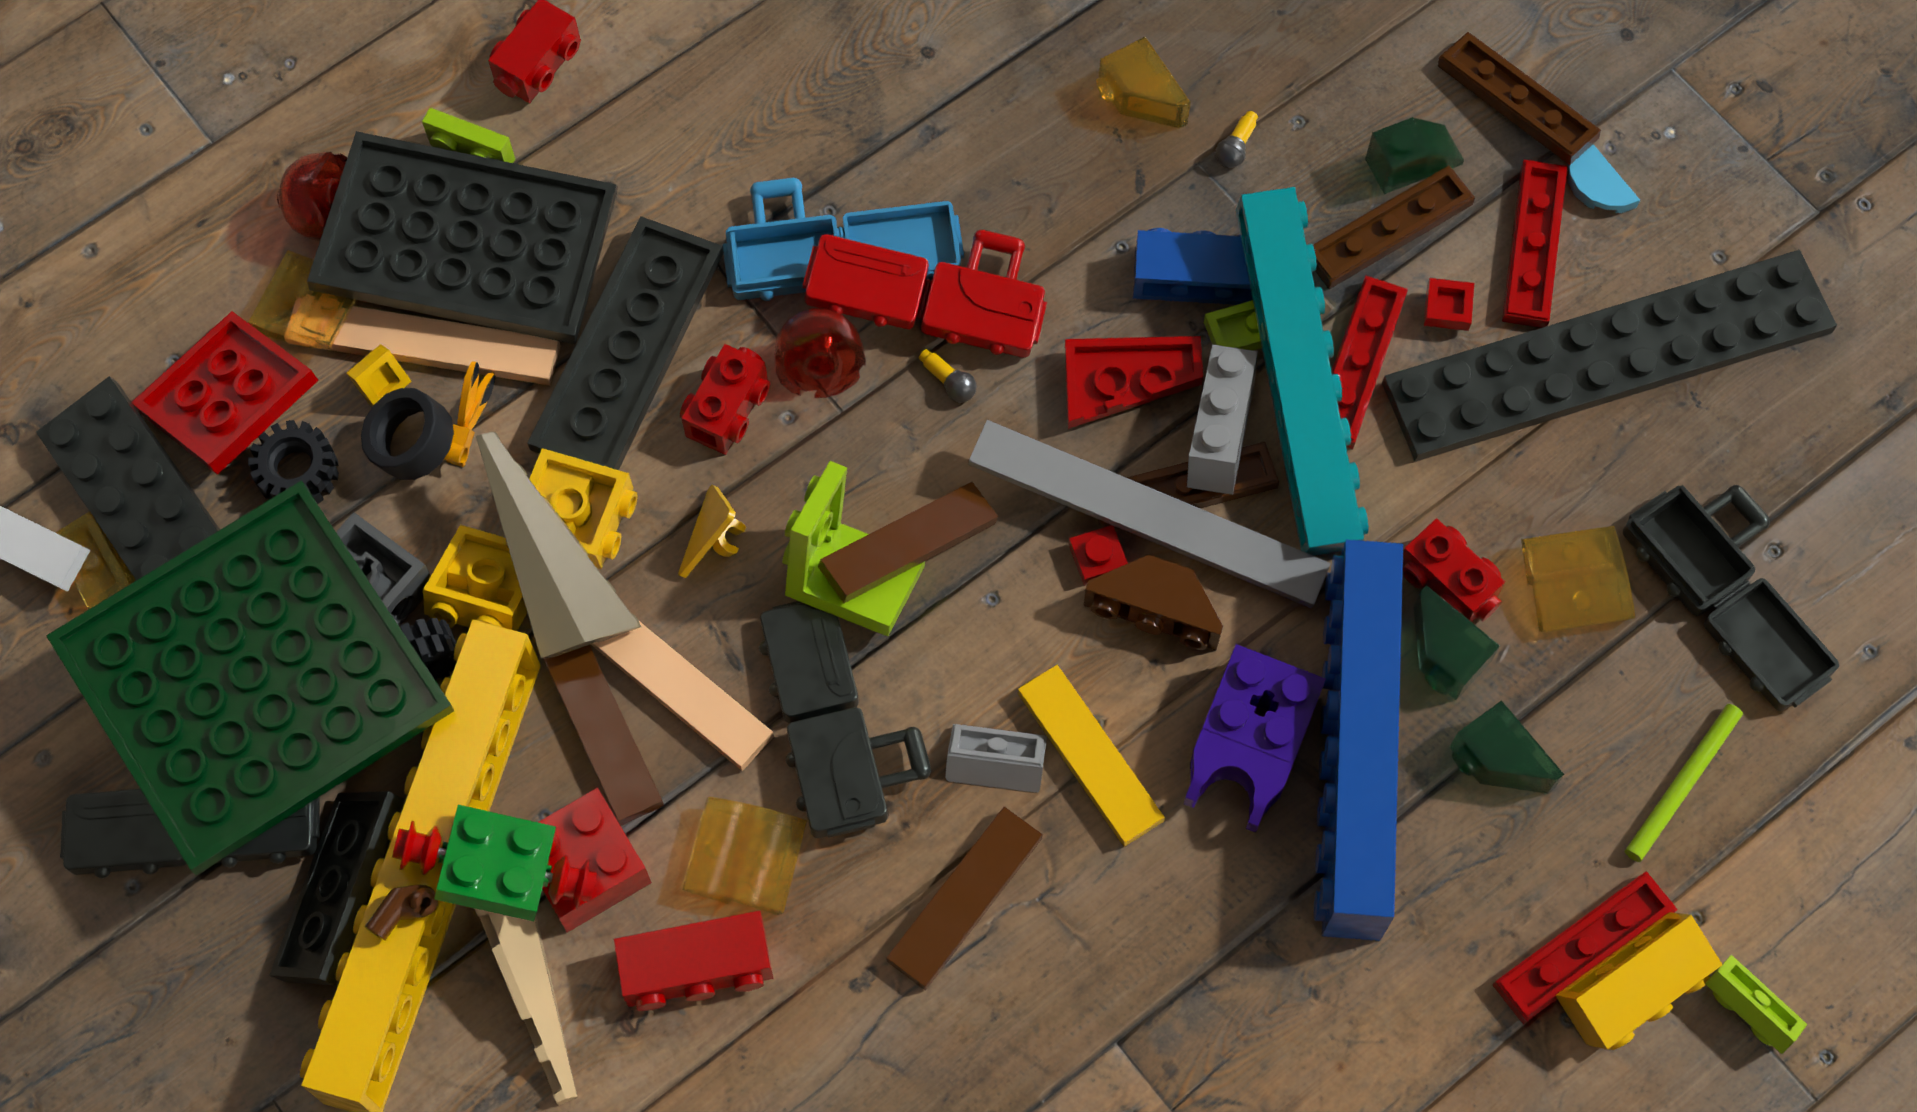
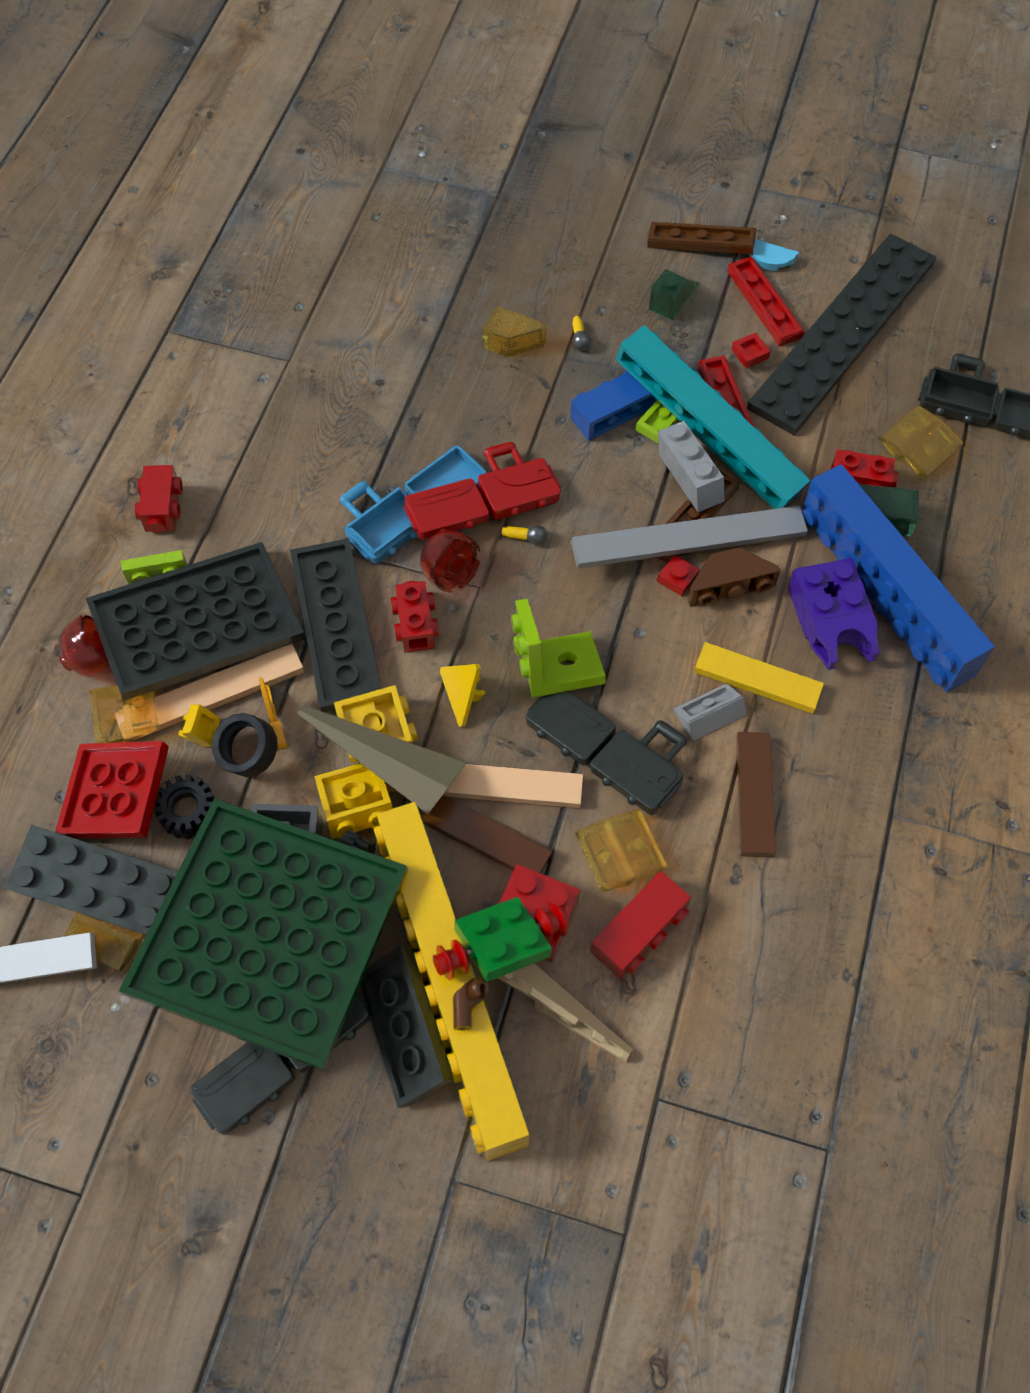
camera: 35 degrees left, 5 degrees down
reddish brown tile [818,482,998,603] -> none
red wing [1064,336,1203,429] -> none
reddish brown tile [1313,165,1475,289] -> none
clear green slope [1450,700,1565,794] -> none

